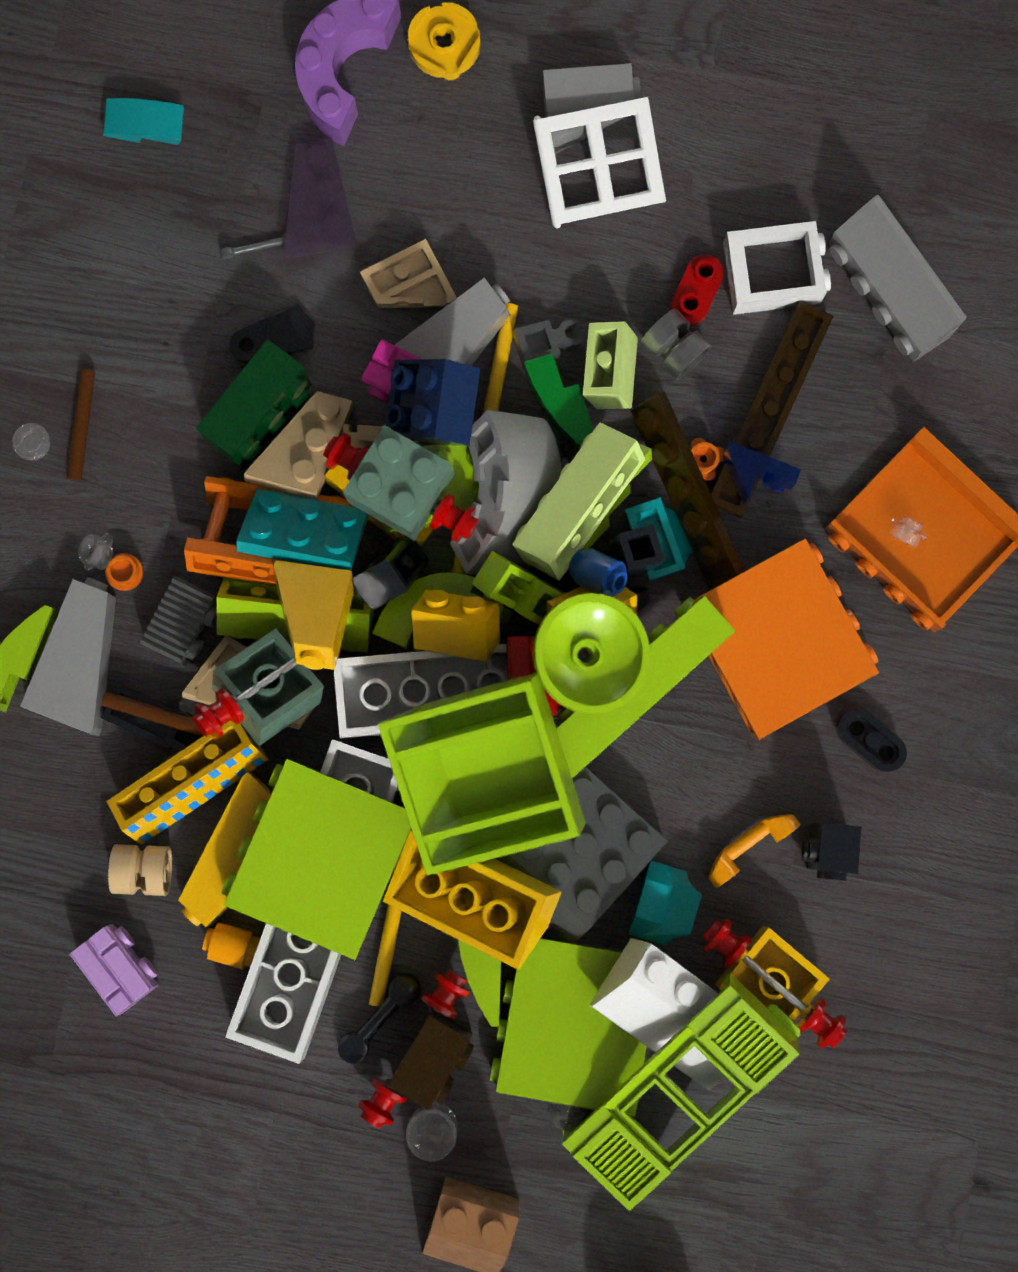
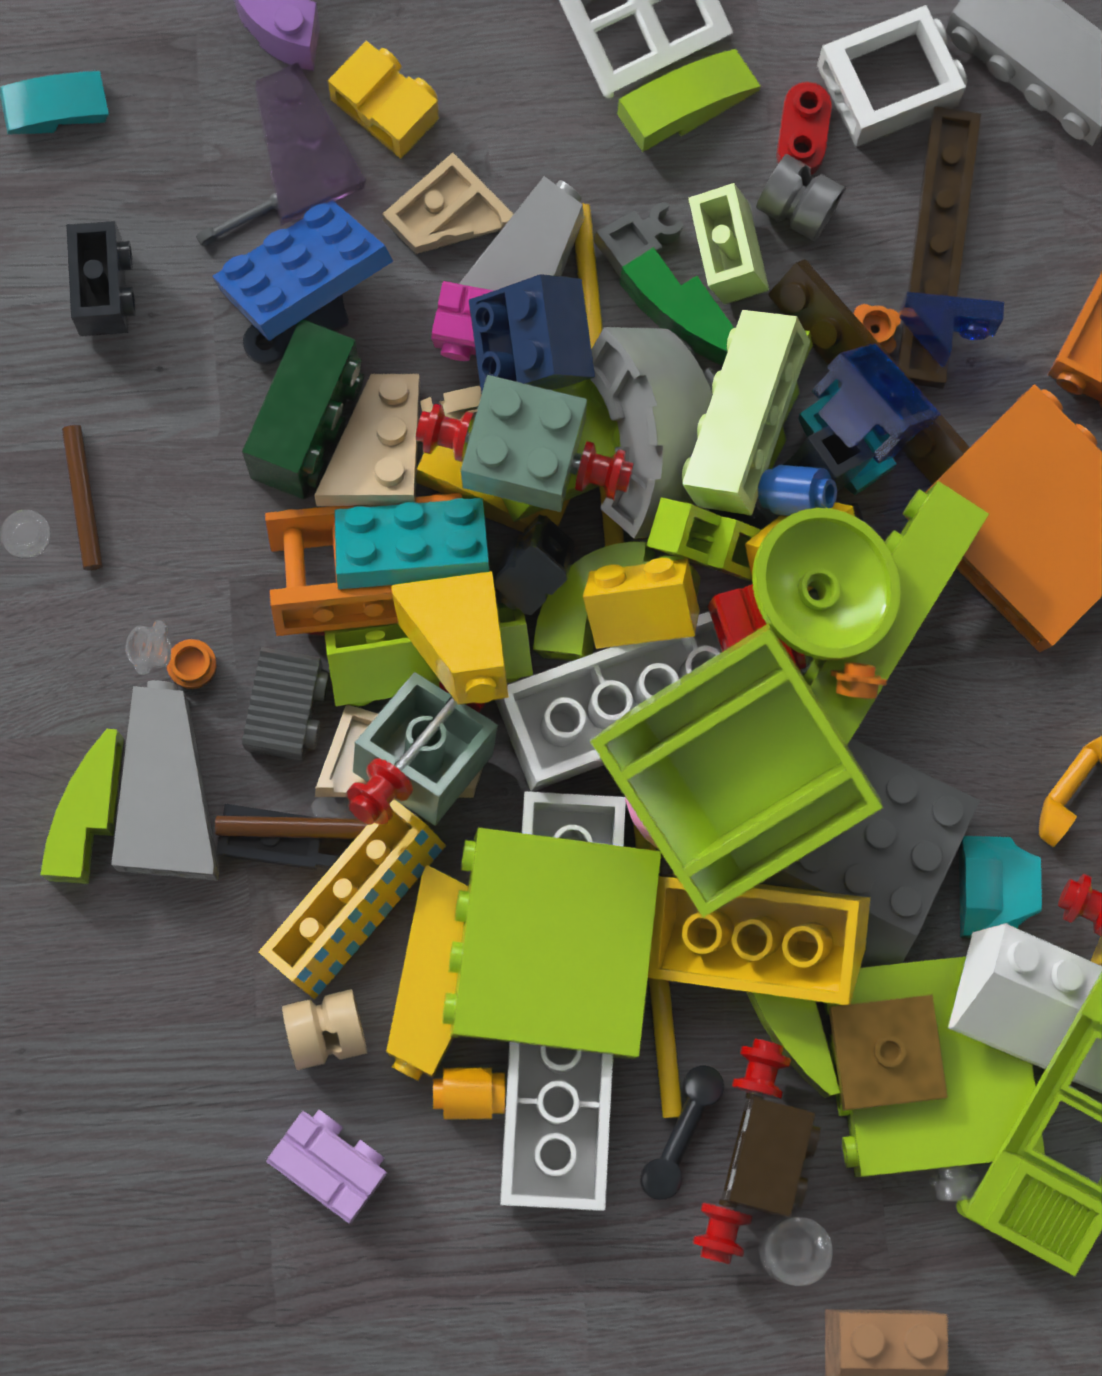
camera: 25 degrees left, 5 degrees down
none -> black brick [66,221,136,337]
none -> blue plate [212,200,393,341]
none -> yellow brick [328,41,439,159]
none -> lime slope [617,49,761,152]
none -> clear blue panel [811,343,941,463]
none -> pearl gold plate [829,994,948,1111]
none -> orange plate [830,662,887,699]

